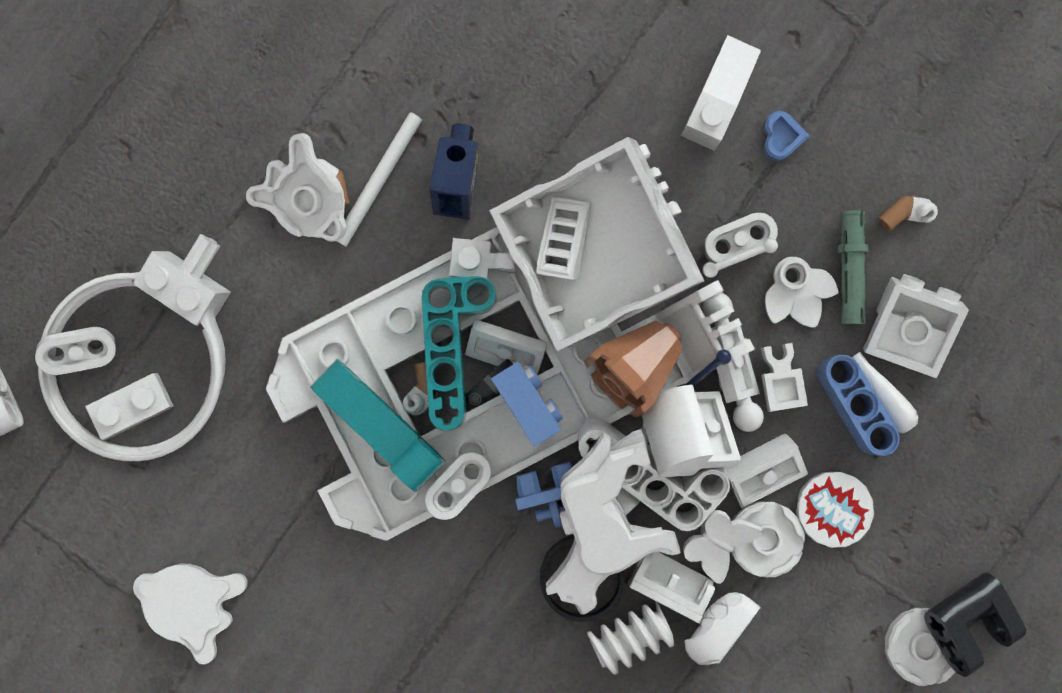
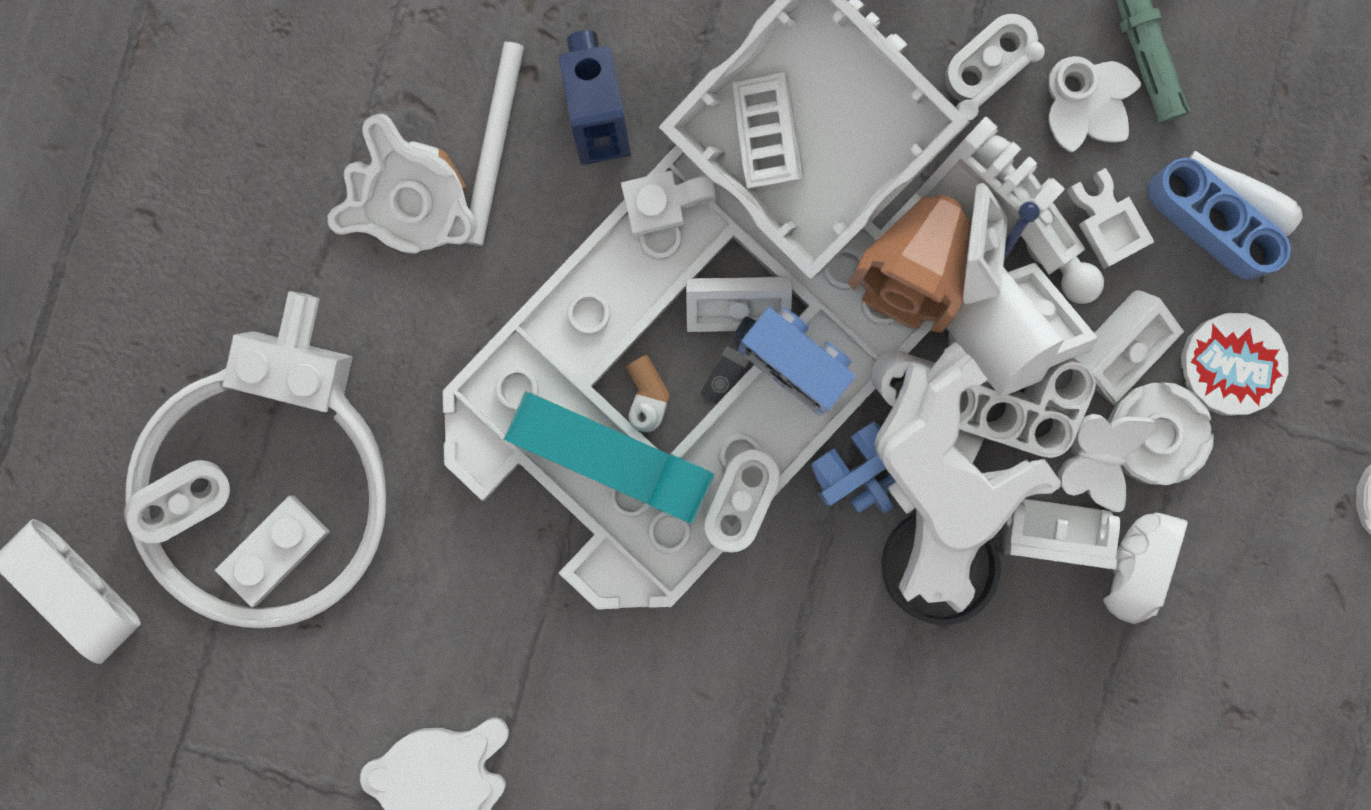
camera: 20 degrees left, 0 degrees up
teal beam [421,276,496,431] -> none
white piece [587,601,674,675] -> none
white plate [863,274,969,378] -> none
none -> white slope [963,183,1008,304]

